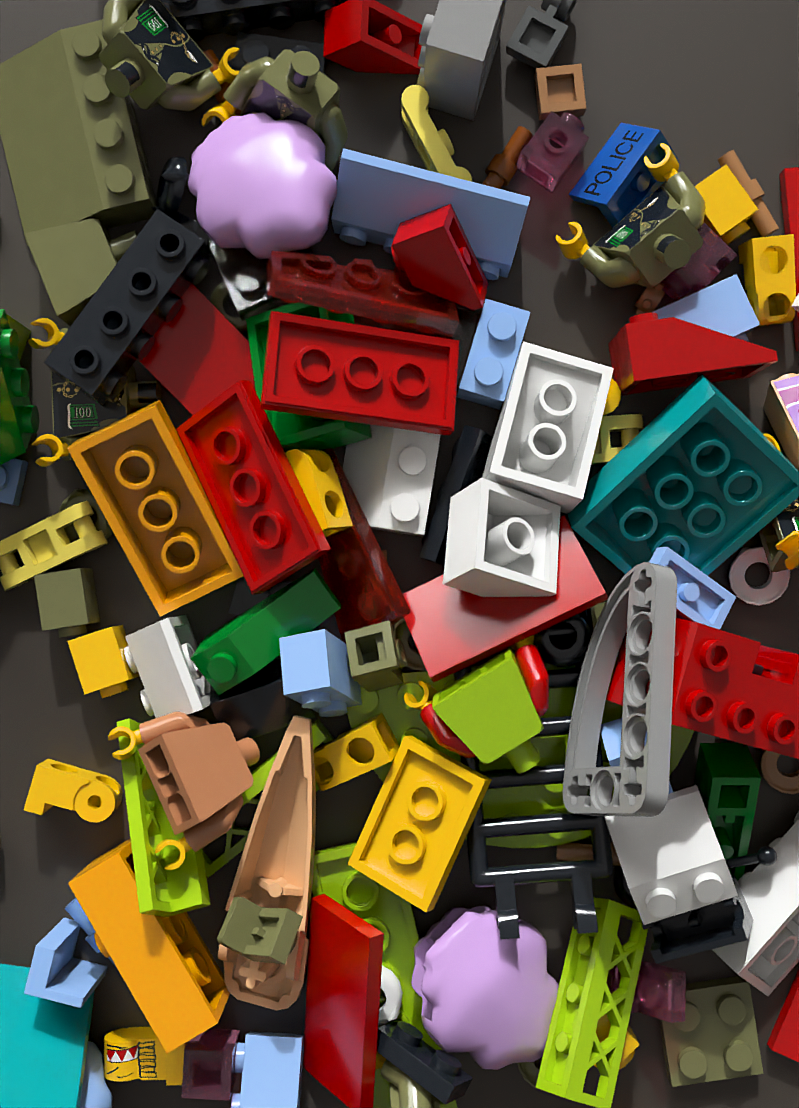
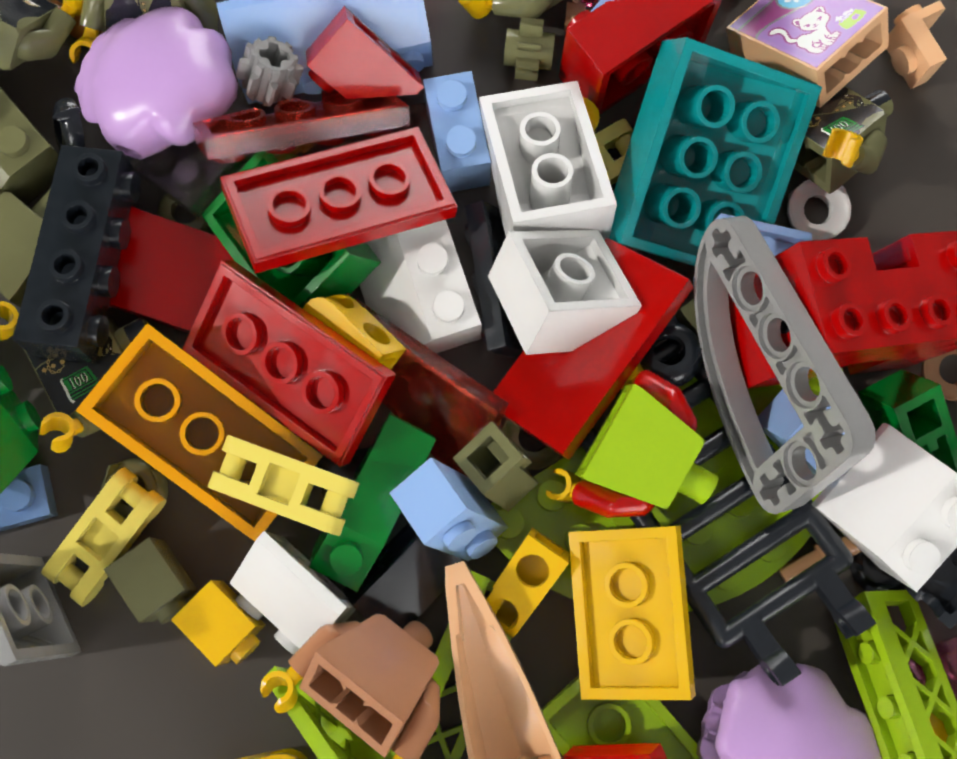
camera: 30 degrees left, 10 degrees down
none -> light yellow plate [207,435,360,536]
none -> light grey gear [236,36,303,107]
none -> olive gear [503,17,555,81]

